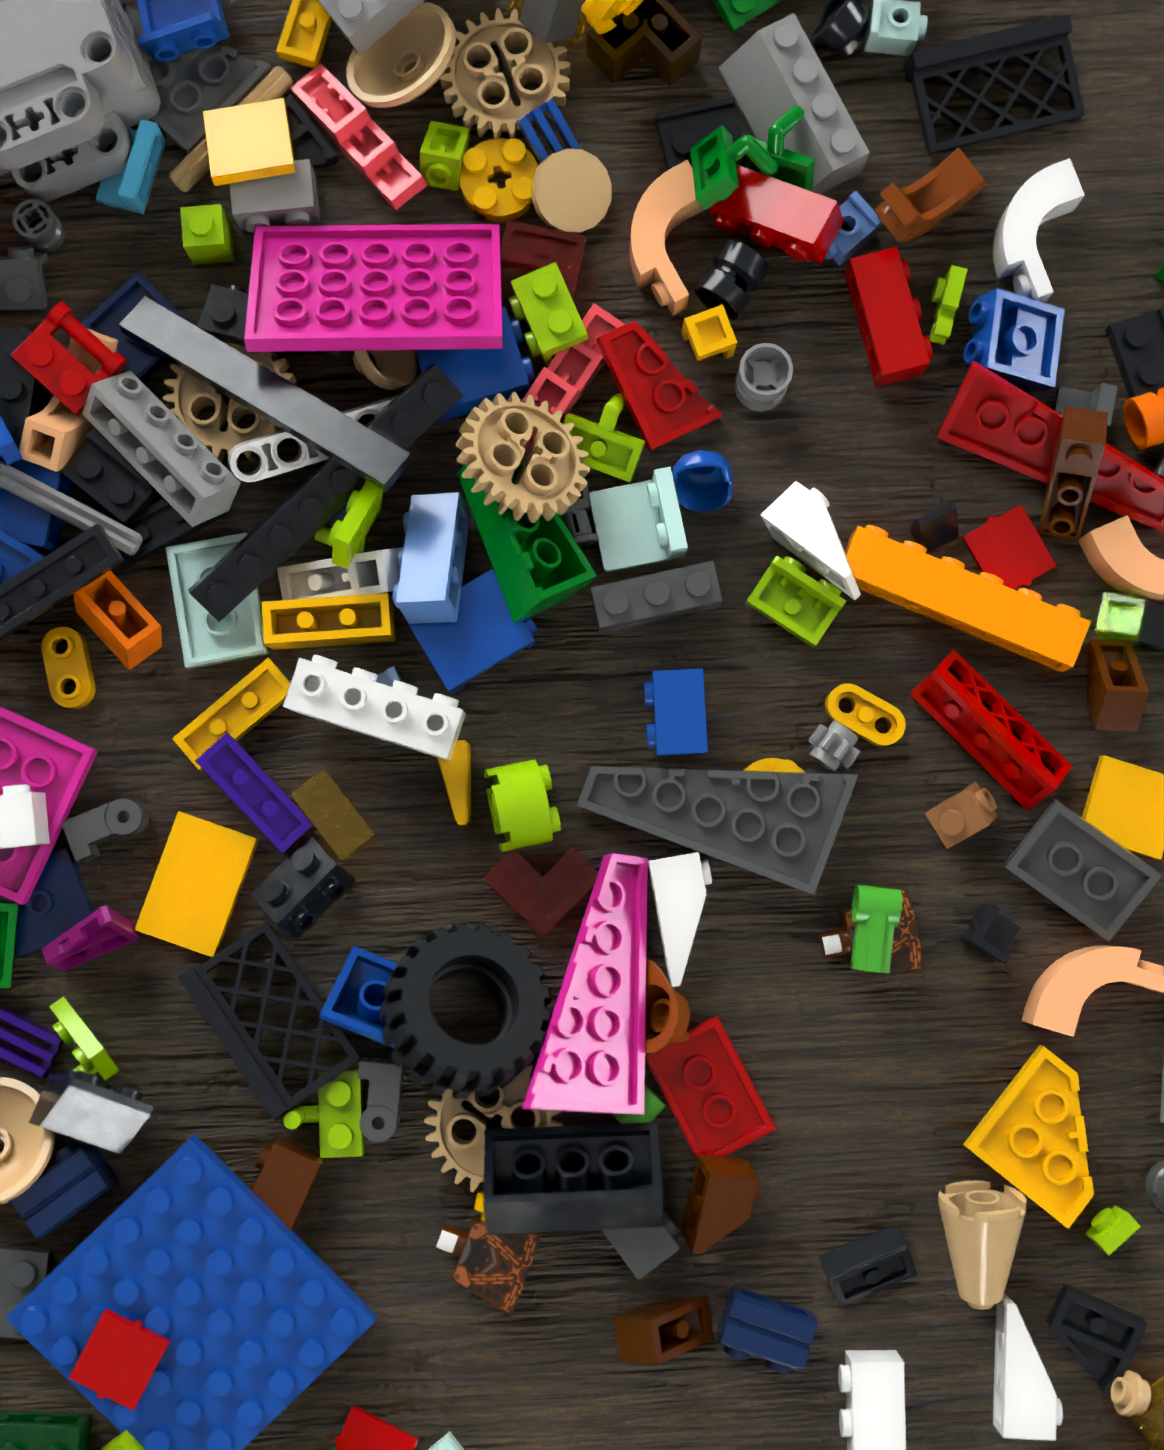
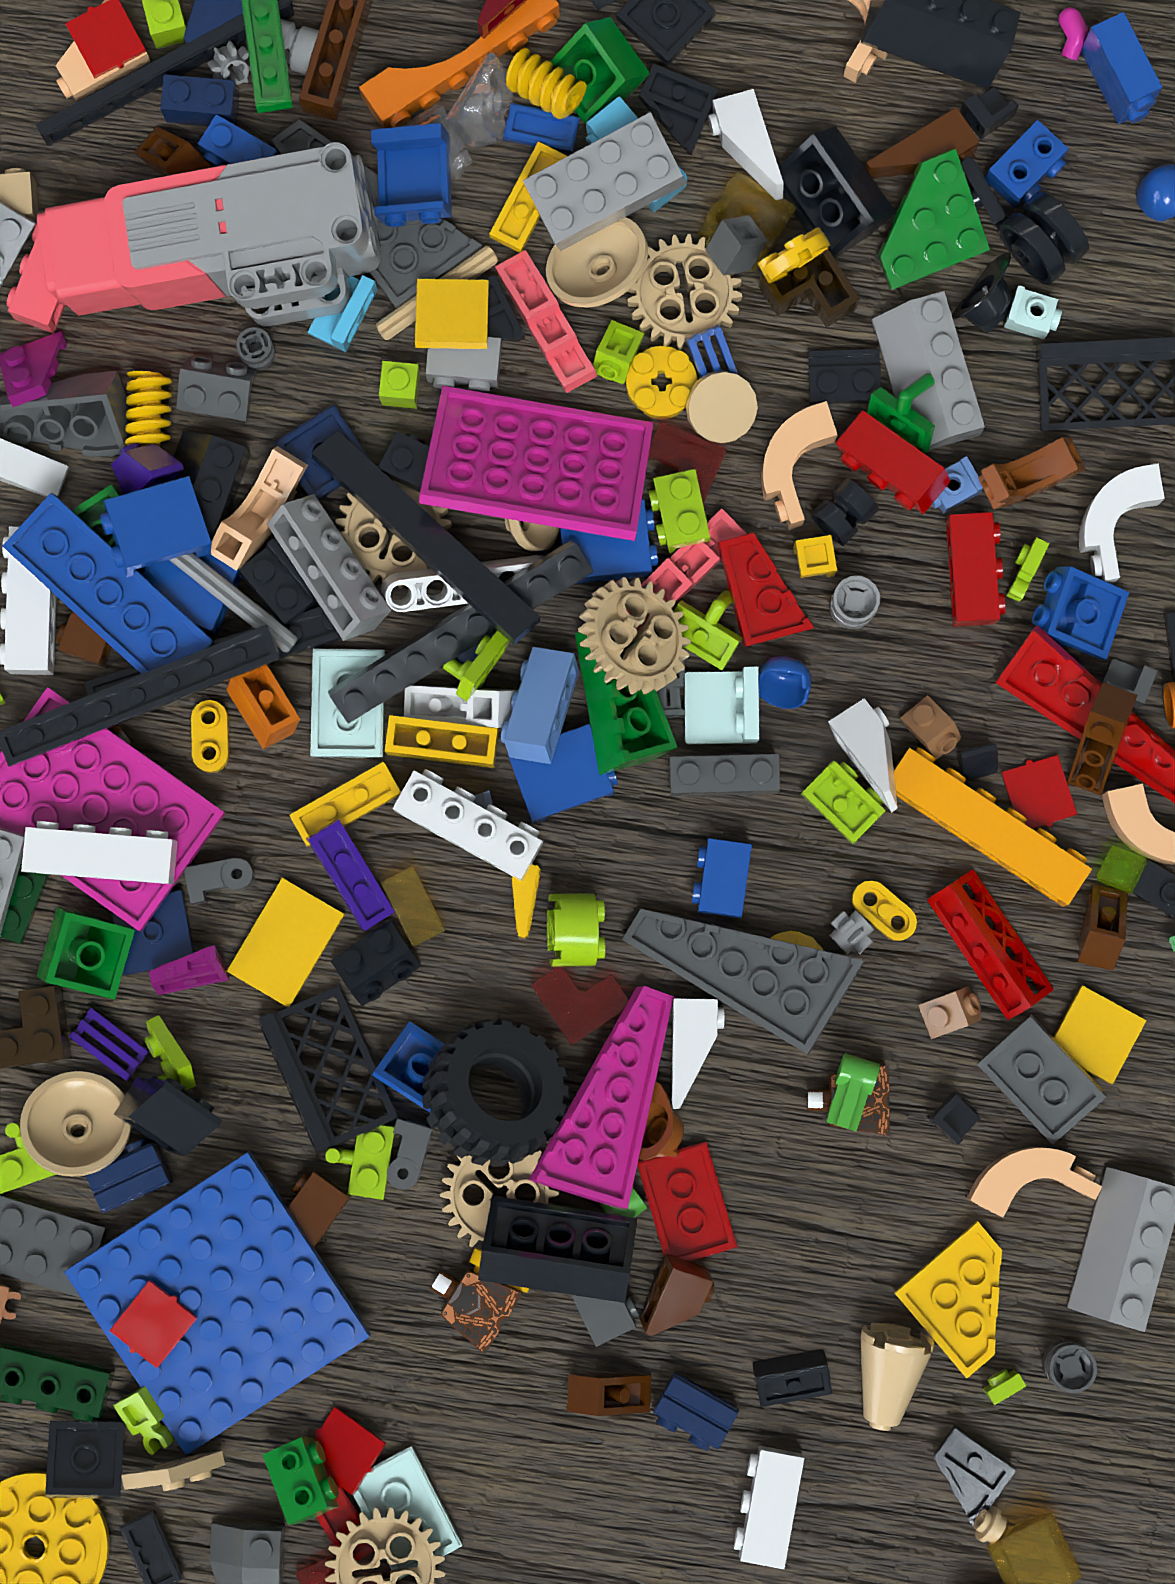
camera: 15 degrees right, 0 degrees up
red plate [11,301,127,416] -> none
green plate [690,125,779,210] -> none
white slope [993,1293,1063,1441] -> none
none -> medium nougat bracket [900,695,962,760]

